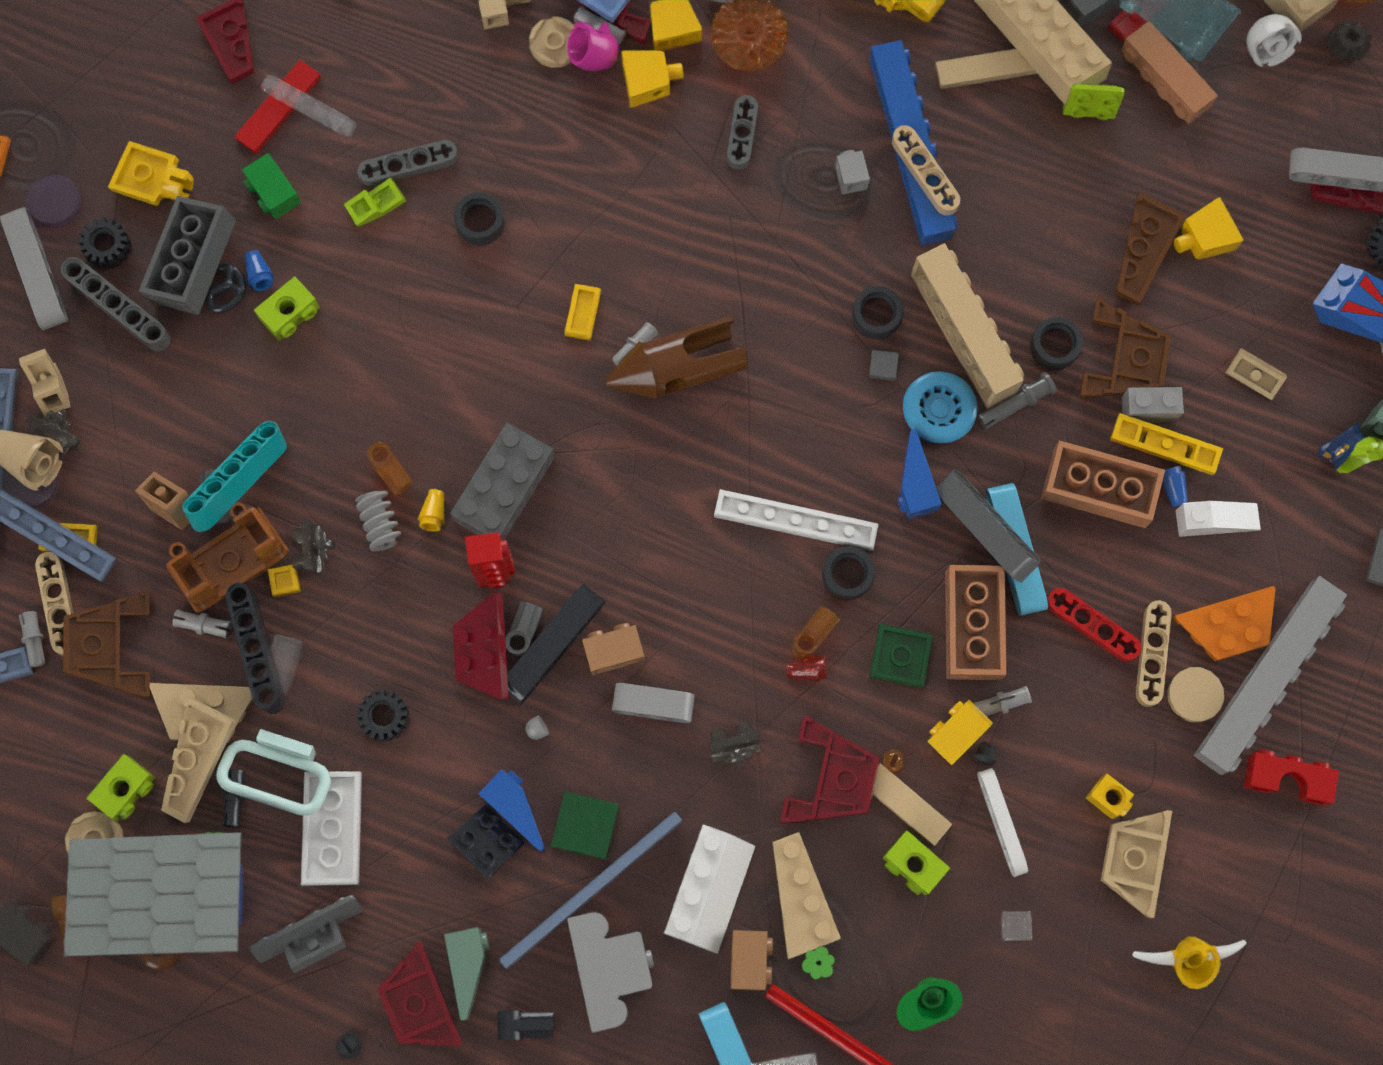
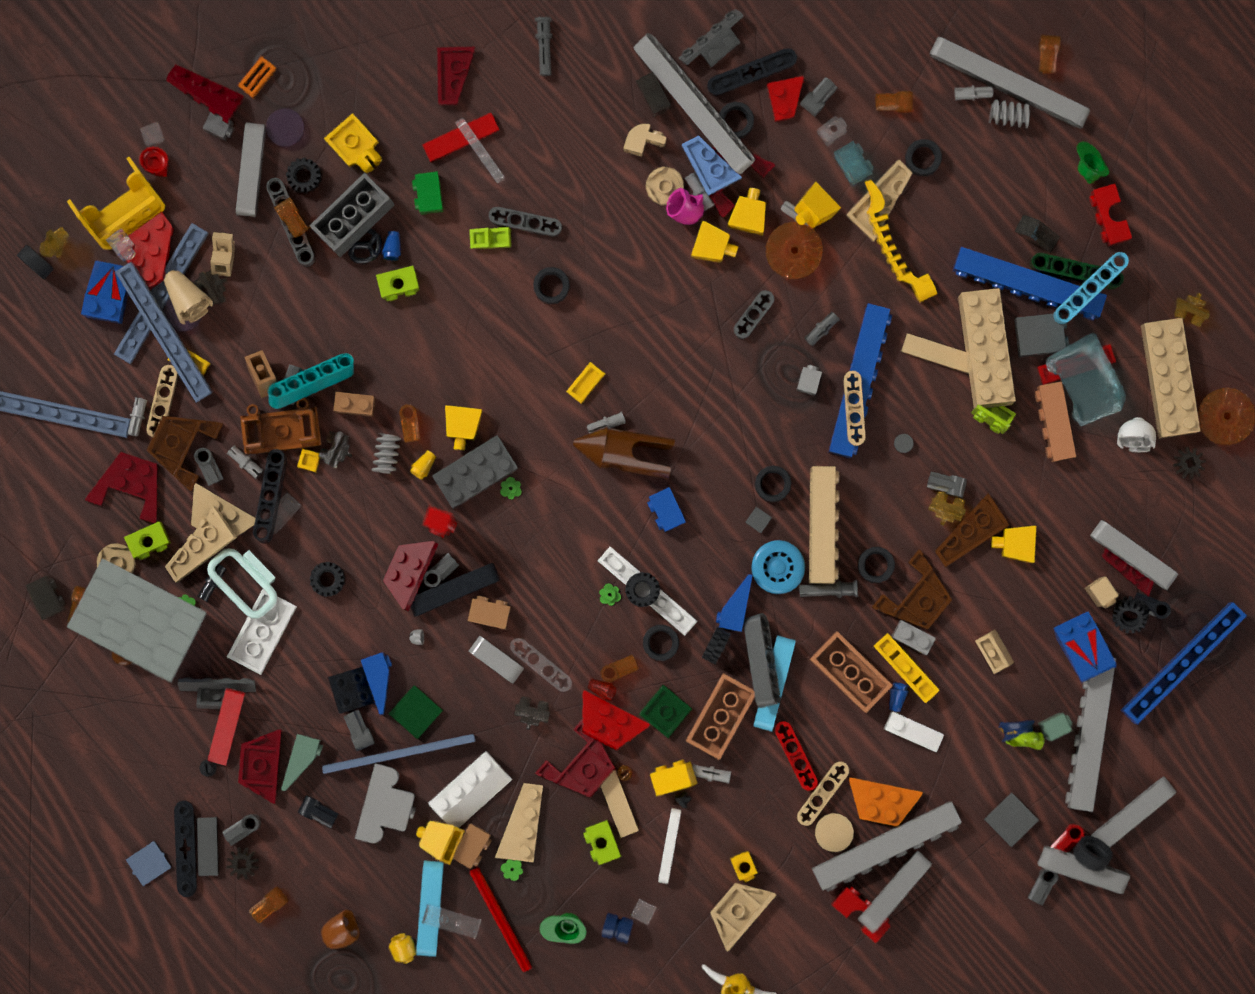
camera: 30 degrees right, 10 degrees up
none -> dark red wing [85,452,158,523]
none -> dark grey piece [194,448,224,486]
none -> red tile [207,688,245,766]
none -> clear orange piece [274,197,309,238]
none -> medium nougat brick [334,392,376,417]
none -> dark grey piece [343,710,375,751]
none -> yellow torso [416,821,464,865]
none -> yellow torso [445,405,483,451]
none -> bright green plant [500,477,522,499]
none -> clear beam [510,638,572,692]
none -> red wing [582,690,650,750]
none -> bright green plant [599,583,621,606]
none -> dark blue wheel [601,913,634,944]
none -> black tyre [625,572,660,607]
none -> blue brick [647,487,686,532]
none -> black tyre [702,627,731,664]
none -> dark grey pin [804,311,840,347]
none -> light grey beam [858,851,932,933]
none -> dark grey tile [894,434,913,453]
none -> dark grey piece [927,471,967,498]
none -> clear yellow hips [928,491,966,526]
none -> tan brick [1084,576,1119,608]

